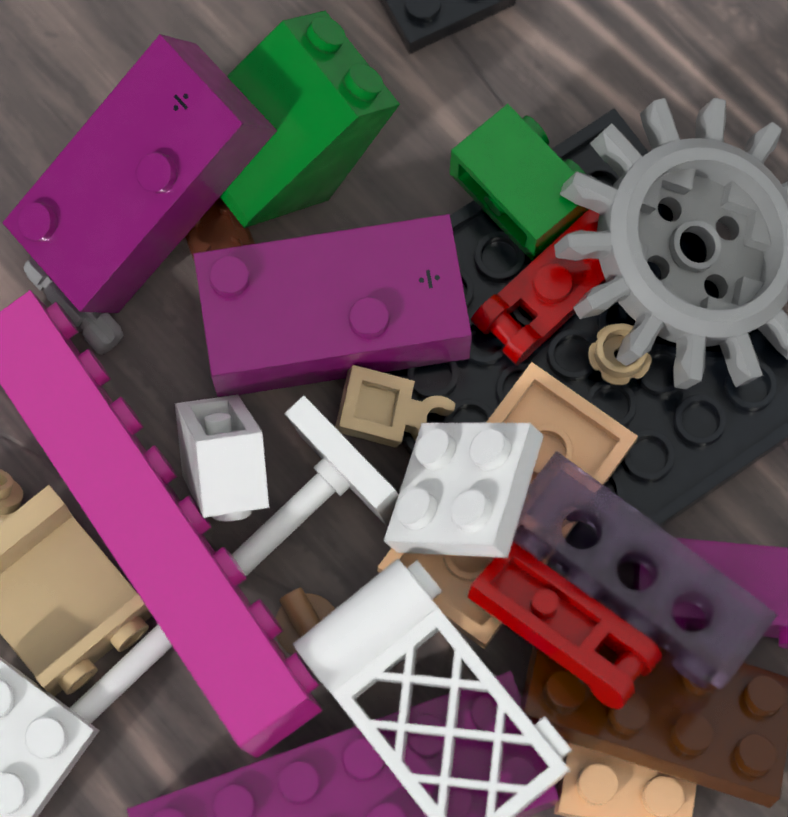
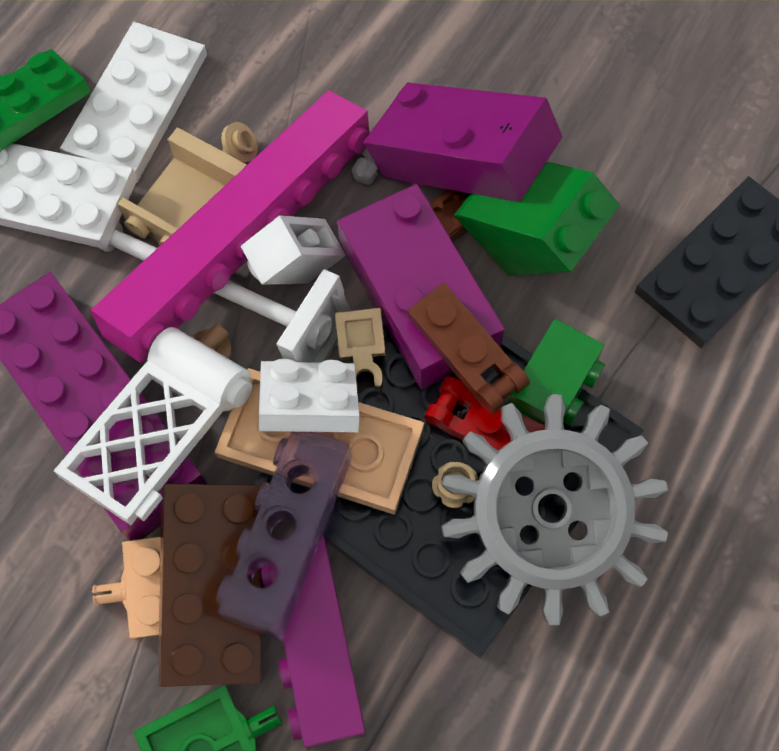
camera: 75 degrees right, 5 degrees down
red plate [467,541,662,709] -> none
none -> copper plate [406,282,530,414]

